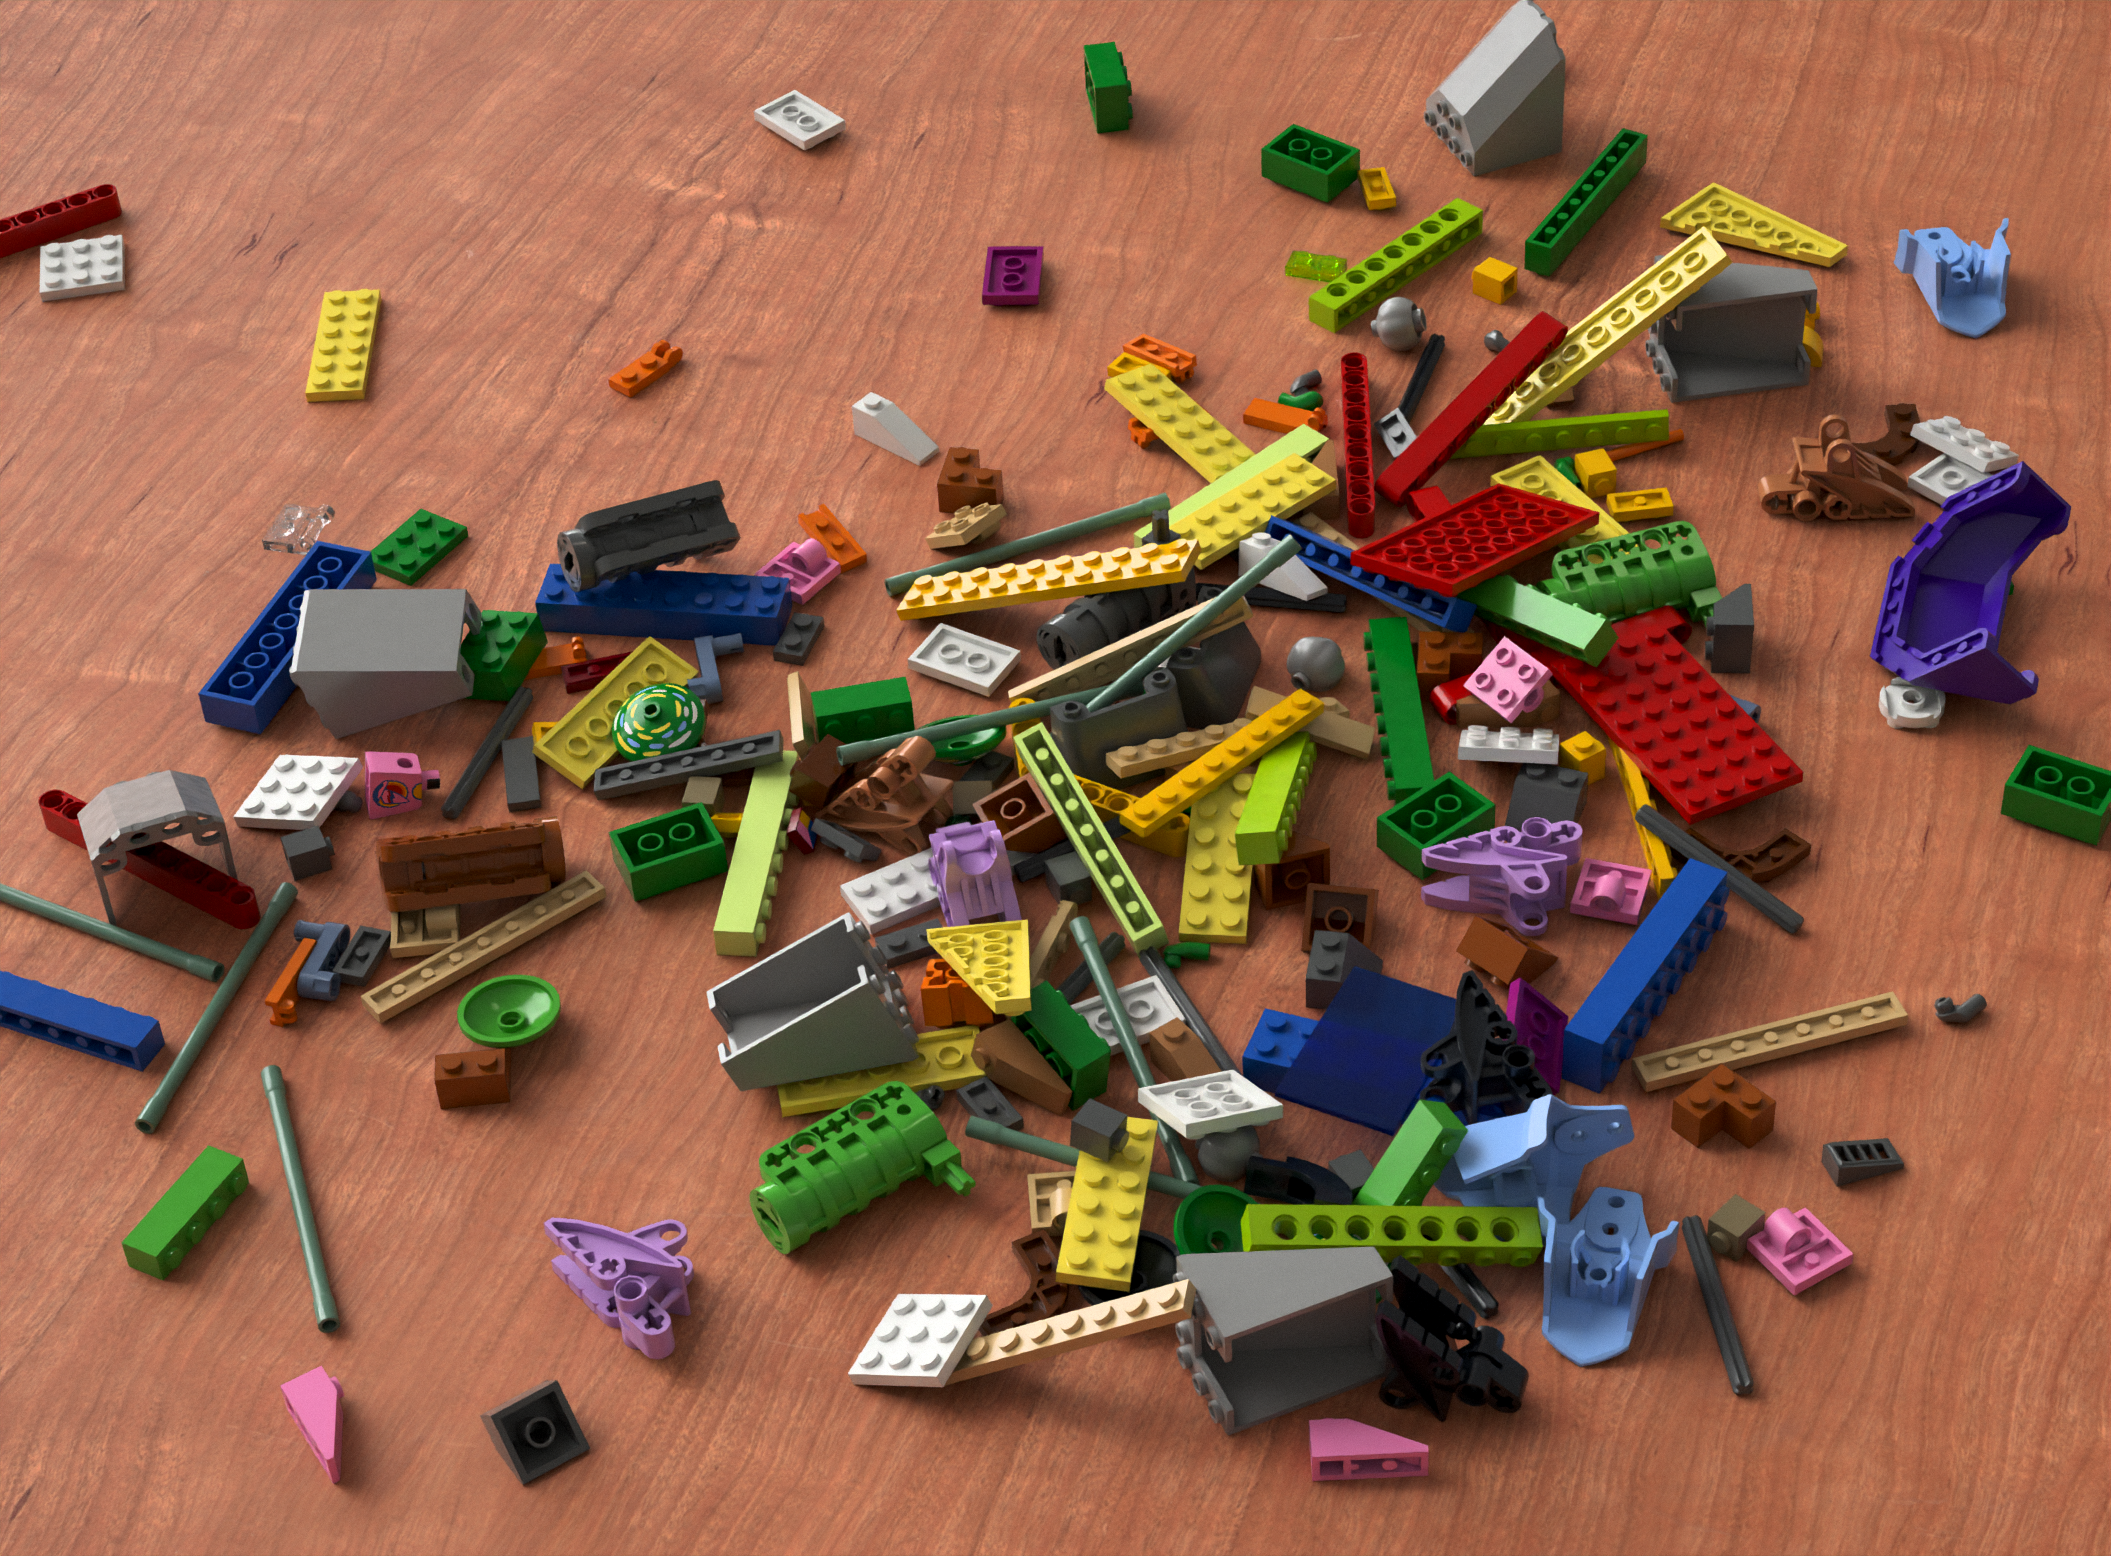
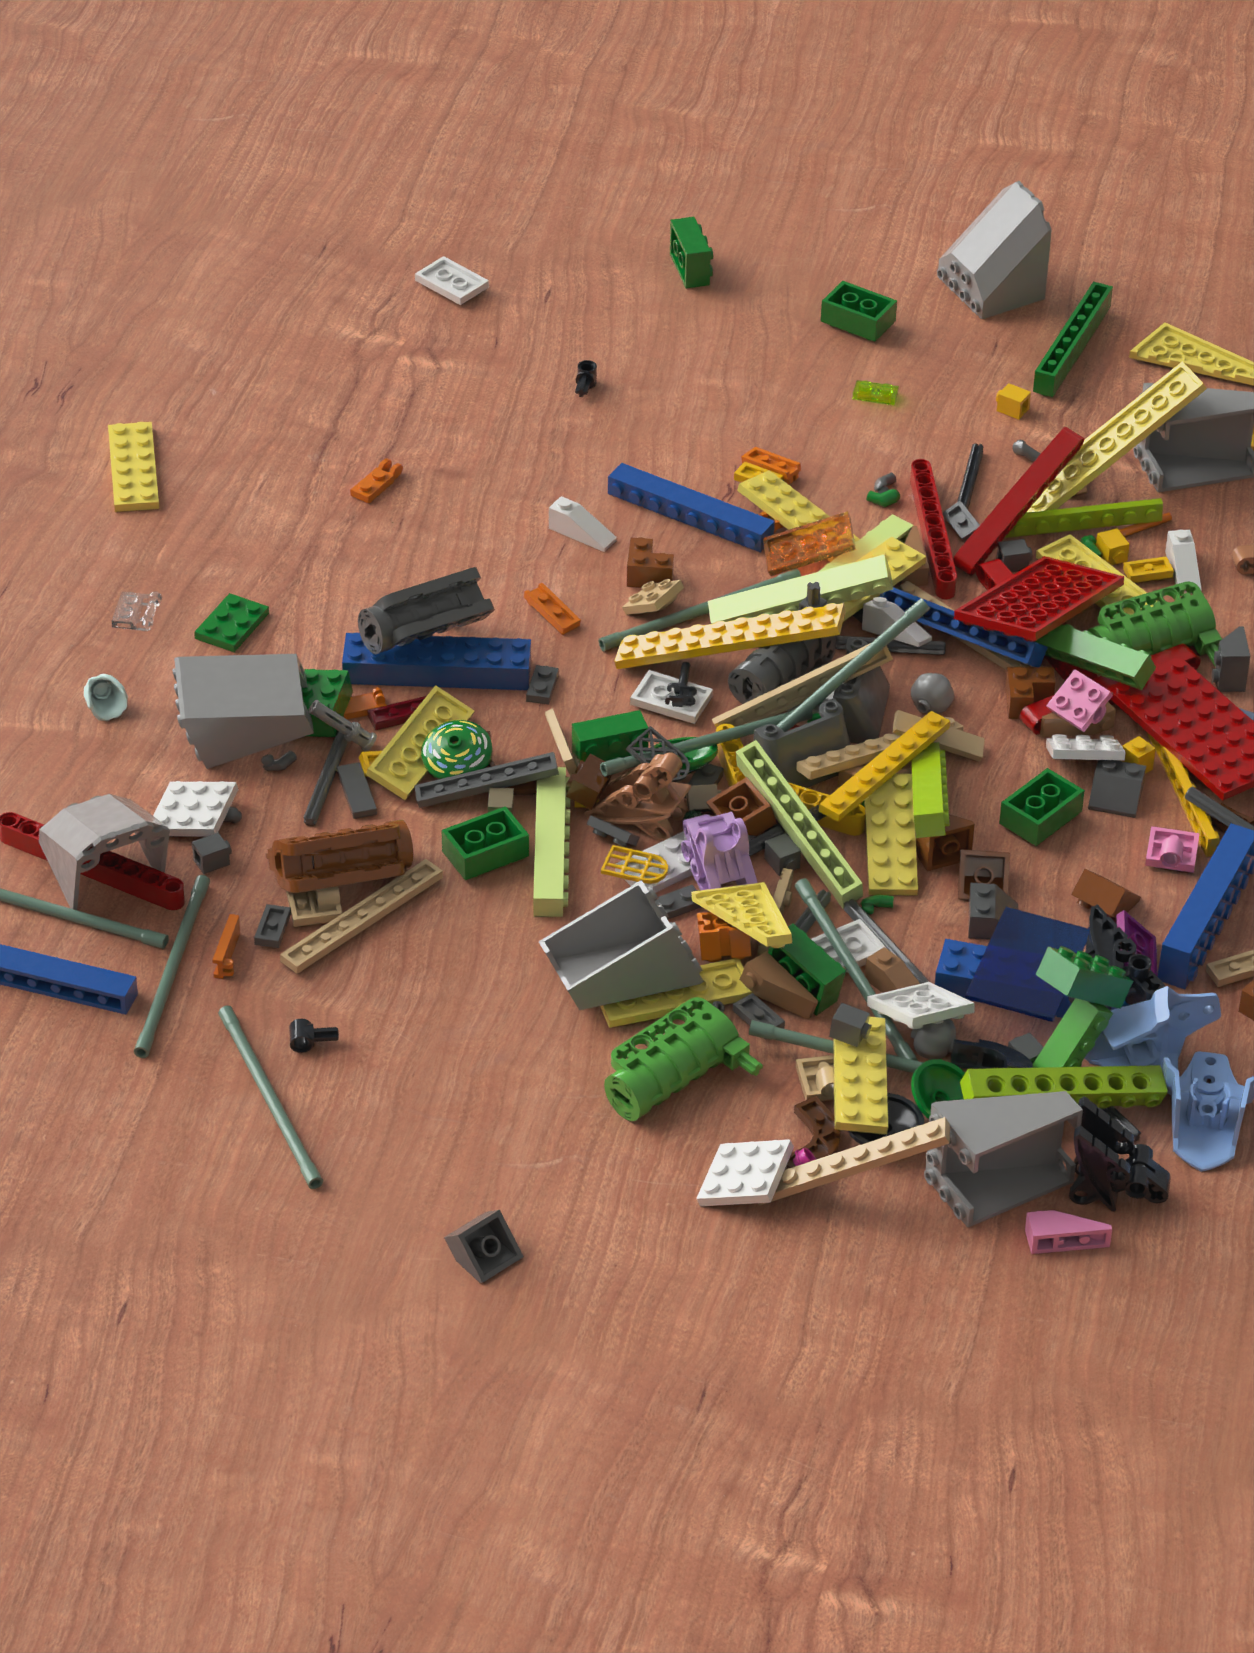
camera: 10 degrees left, 0 degrees up
bright green brick [121,1145,249,1280] -> none
blue brick [198,541,377,734] -> none
bright pink slope [280,1366,344,1484] -> none
sand blue beam [294,920,350,1001] -> none
bright pink torso [365,751,440,819] -> none
dark orange slope [434,1048,511,1109] -> none
bright green dish [457,975,561,1048] -> none
lavender piece [543,1217,694,1359] -> none
sand blue beam [687,633,744,704] -> none
yellow plate [711,812,743,838] -> none
bright pink plate [754,538,841,605] -> none
tile [786,807,818,855] -> none
magenta plate [982,246,1044,306] -> none
orange hinge [1243,398,1328,434] -> none
lime brick [1308,198,1483,333] -> none
yellow plate [1358,167,1396,210] -> none
green brick [1363,617,1434,806] -> none
light grey plant [1371,297,1427,351] -> none
lavender piece [1421,817,1582,936] -> none
none -> light aqua hair [84,674,128,721]
none -> dark grey arm [261,751,297,771]
none -> black axle [289,1019,339,1053]
none -> light grey pin [308,700,377,752]
none -> black axle [575,360,597,397]
none -> yellow window [601,845,668,884]
none -> blue brick [608,463,775,553]
none -> dark grey window [626,726,690,782]
none -> black piece [665,662,697,707]
none -> yellowish green brick [708,555,893,624]
none -> clear orange plate [763,511,856,576]
none -> dark pink plate [793,1148,816,1166]
none -> dark grey brick [996,539,1033,572]
none -> green brick [1036,946,1133,1009]
none -> white slope [1165,530,1201,594]

